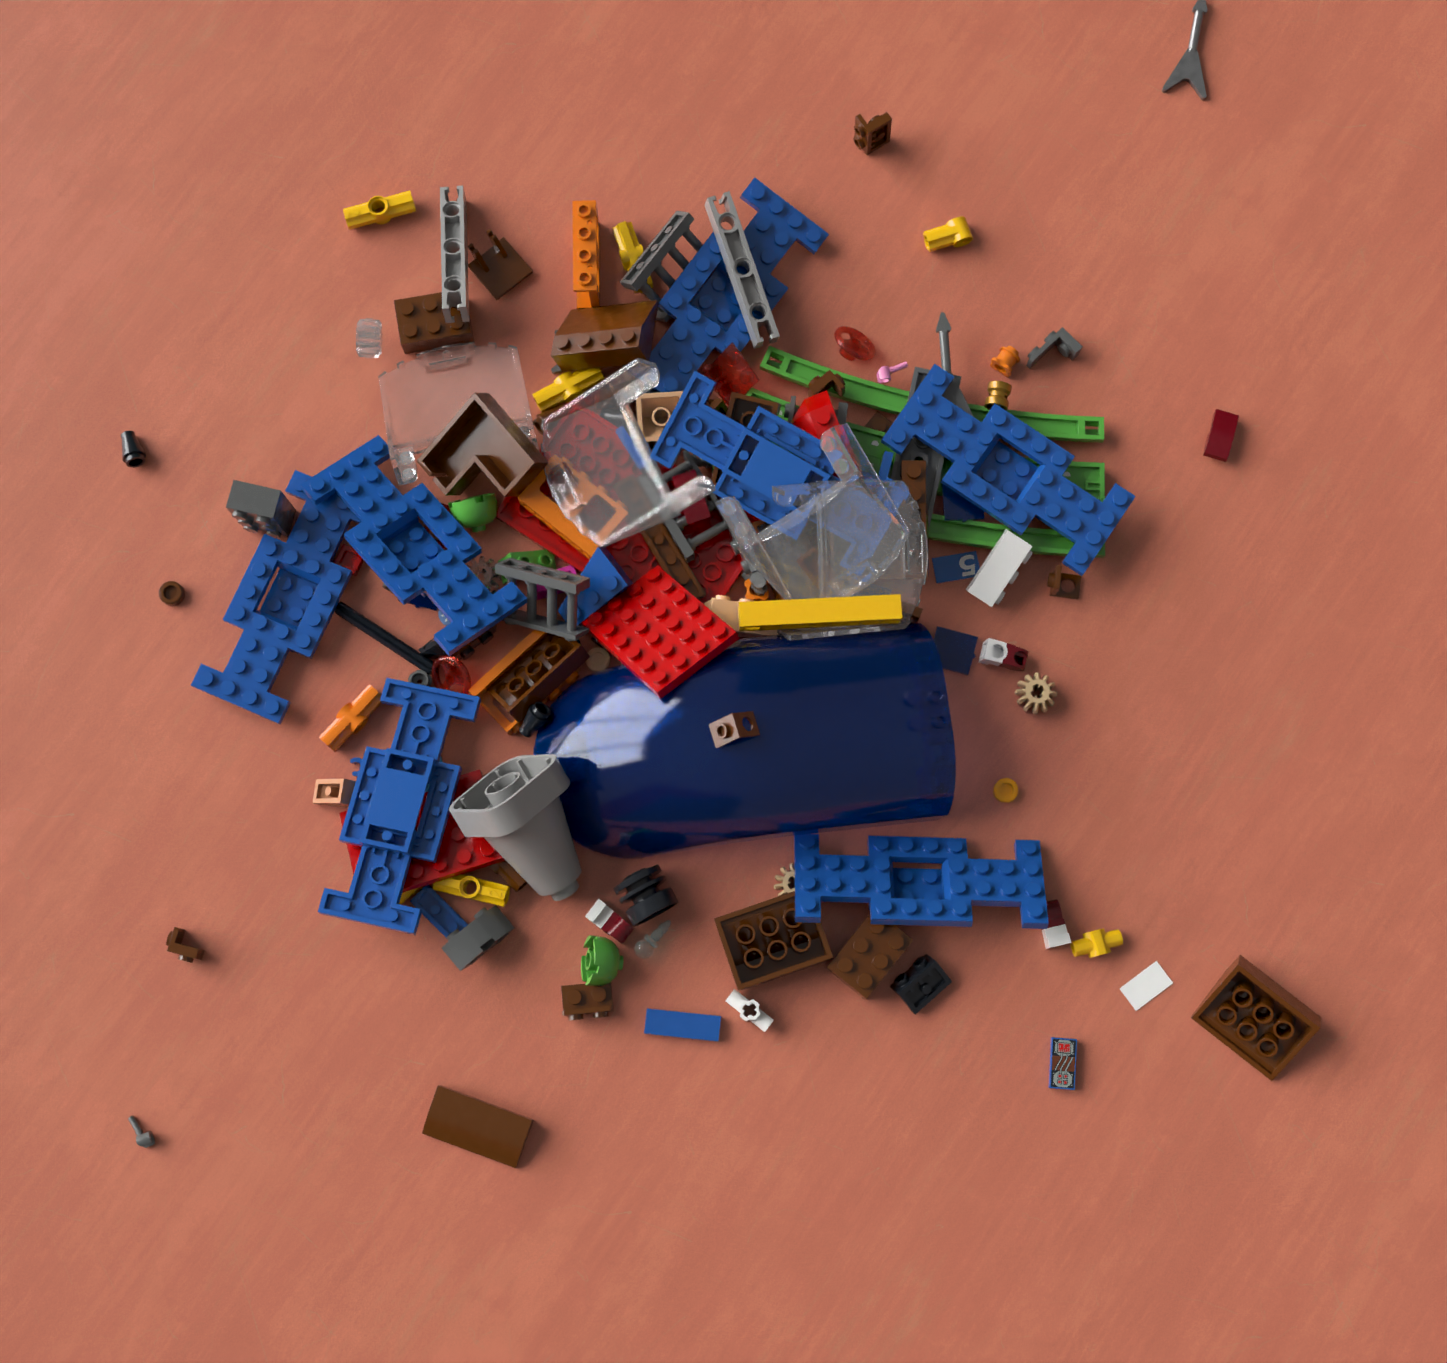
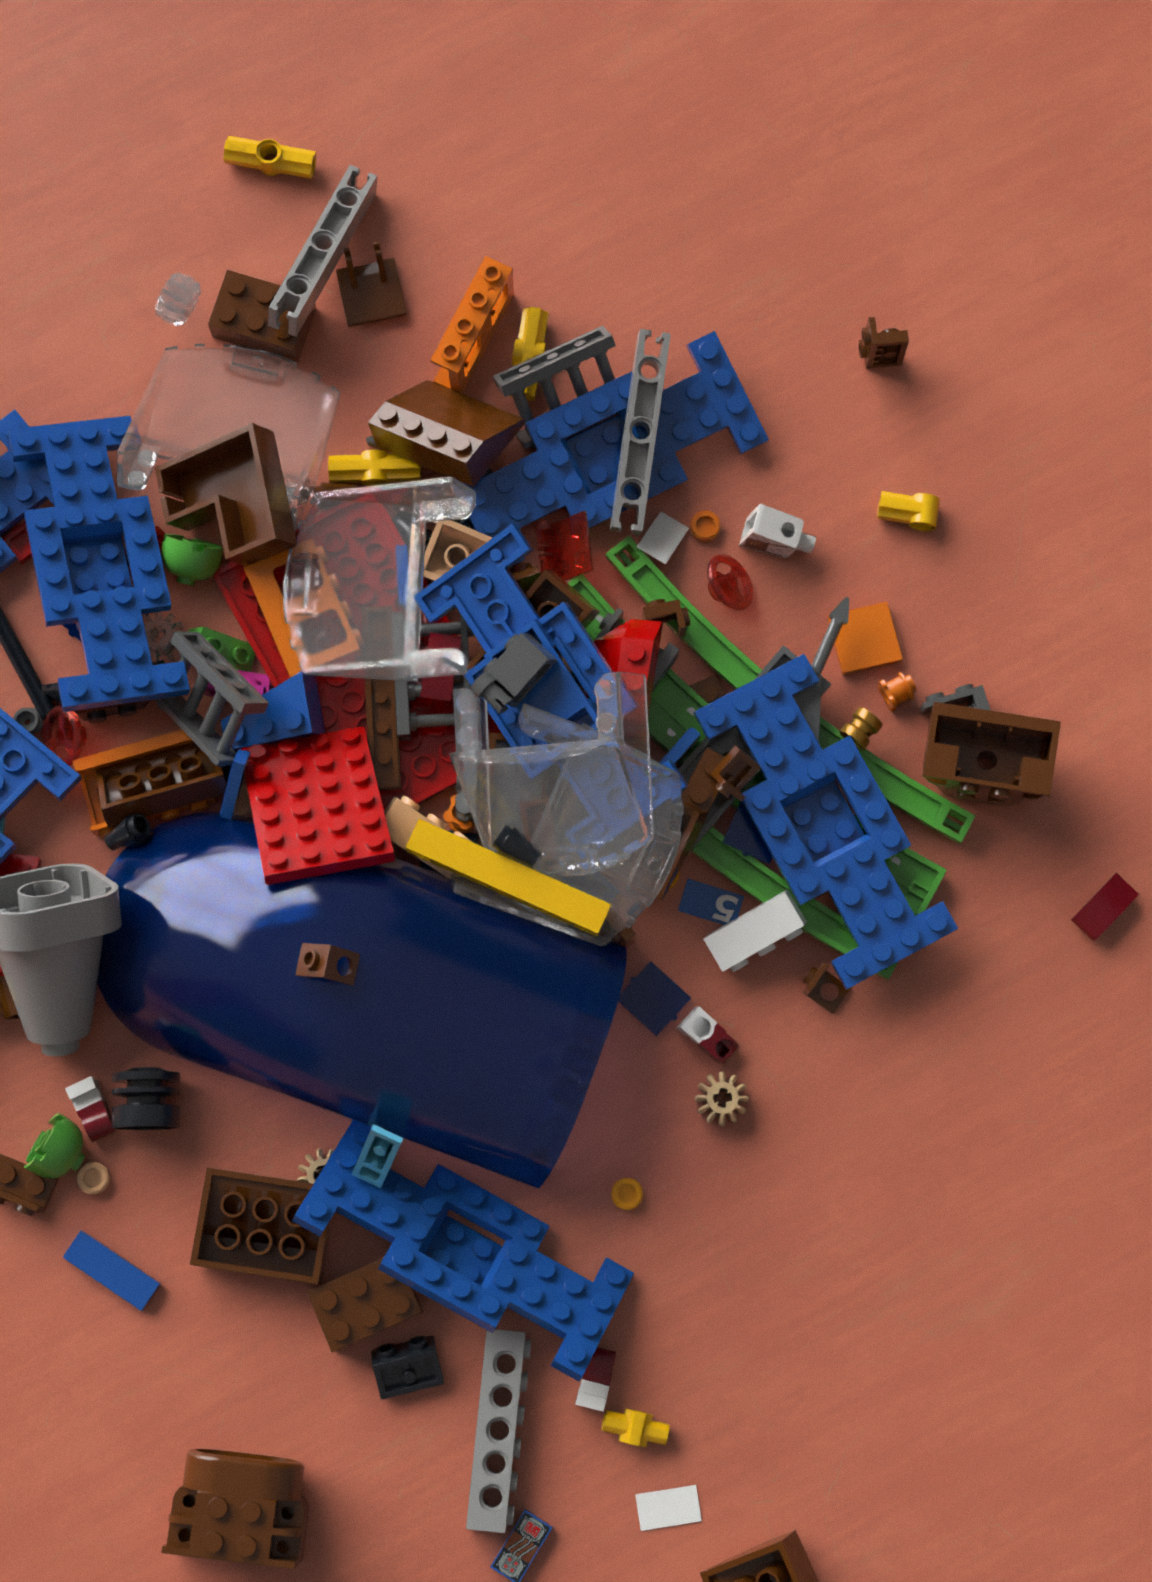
camera: 25 degrees right, 0 degrees up
clear light blue bar [634,920,671,959] -> none
white axle [726,989,774,1032] -> none
bright pink hand [876,362,908,384] -> none
none -> light nougat tile [77,1162,111,1195]
none -> reddish brown brick [161,1449,309,1569]
none -> blue tile [219,749,250,820]
none -> medium azure slope [352,1124,403,1188]
none -> light grey brick [466,1329,532,1533]
none -> dark grey hinge [470,633,557,714]
none -> black cone [492,825,542,868]
none -> white sticker [637,511,689,564]
none -> orange tile [690,510,721,542]
none -> reddish brown bracket [710,745,760,802]
none -> white torso [739,504,816,558]
none -> orange tile [827,601,903,675]
none -> reddish brown brick [922,702,1061,806]

